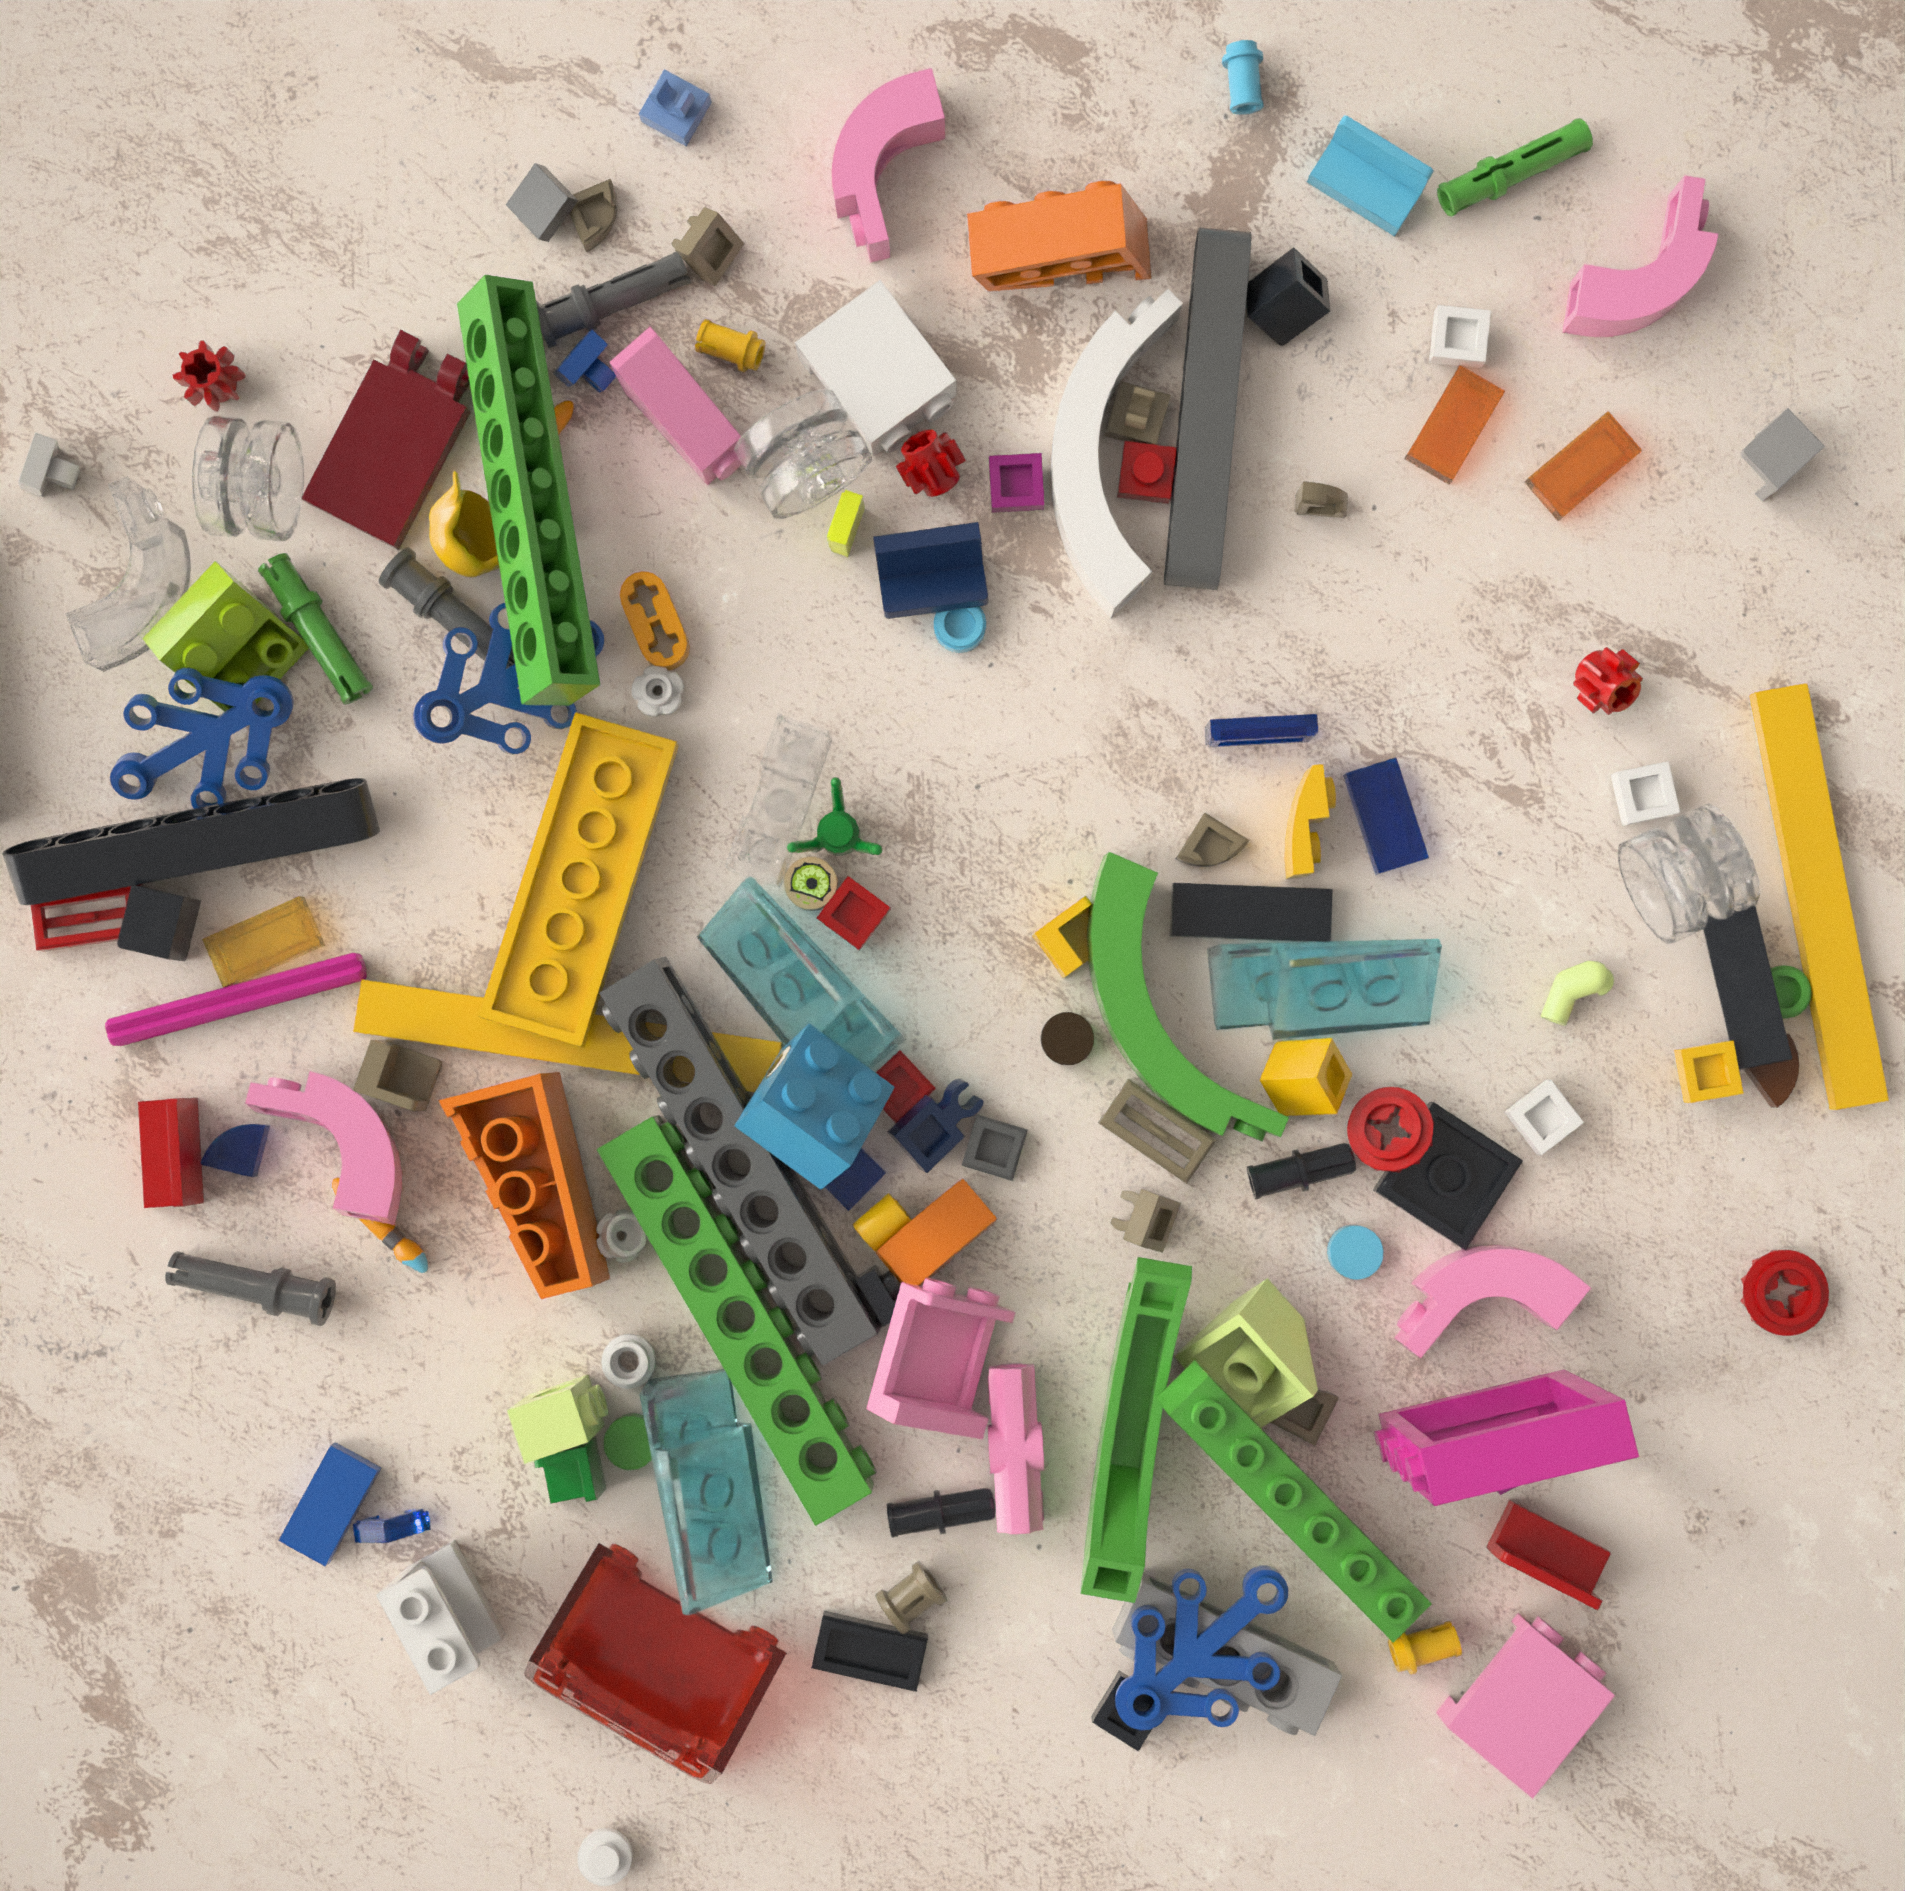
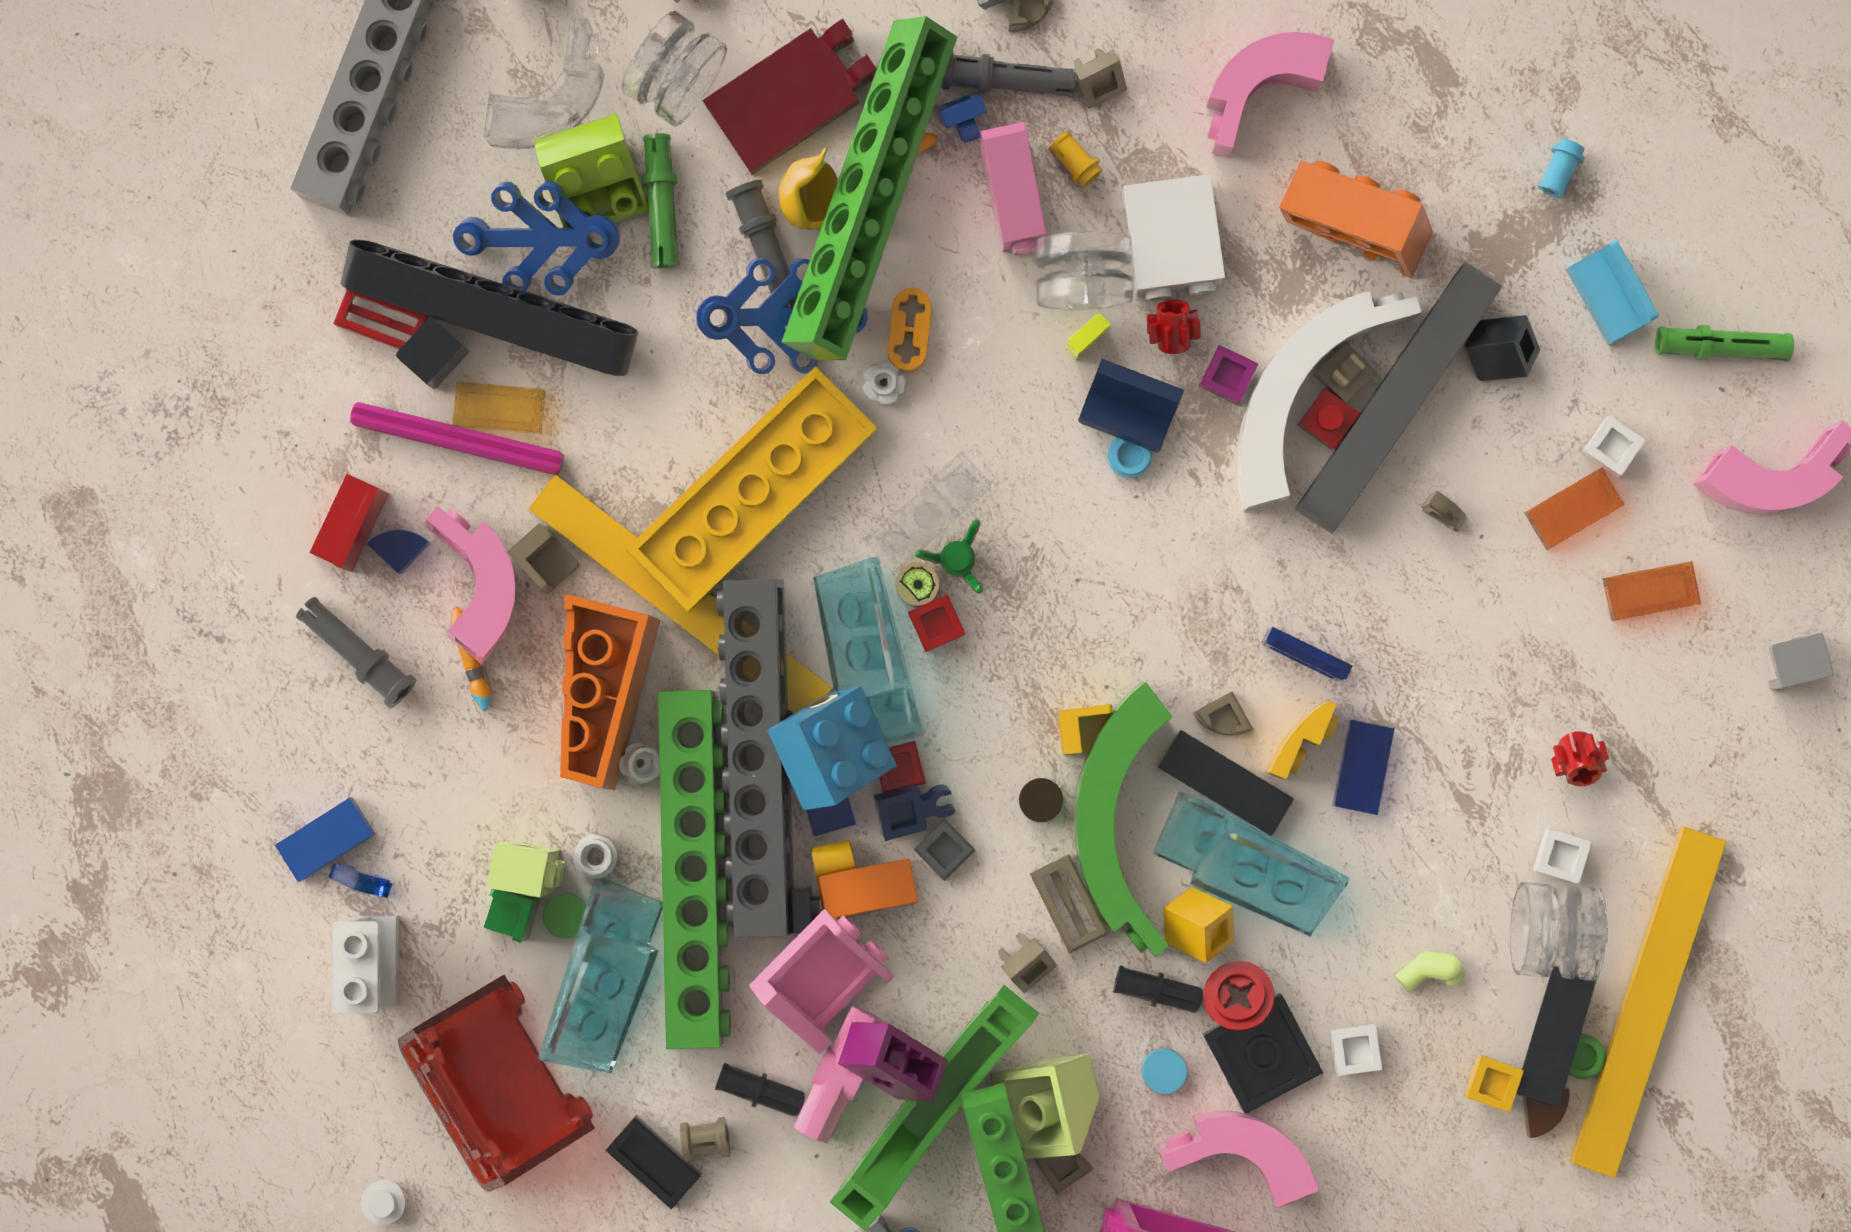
camera: 30 degrees right, 0 degrees up
none -> magenta brick [838,1022,948,1102]

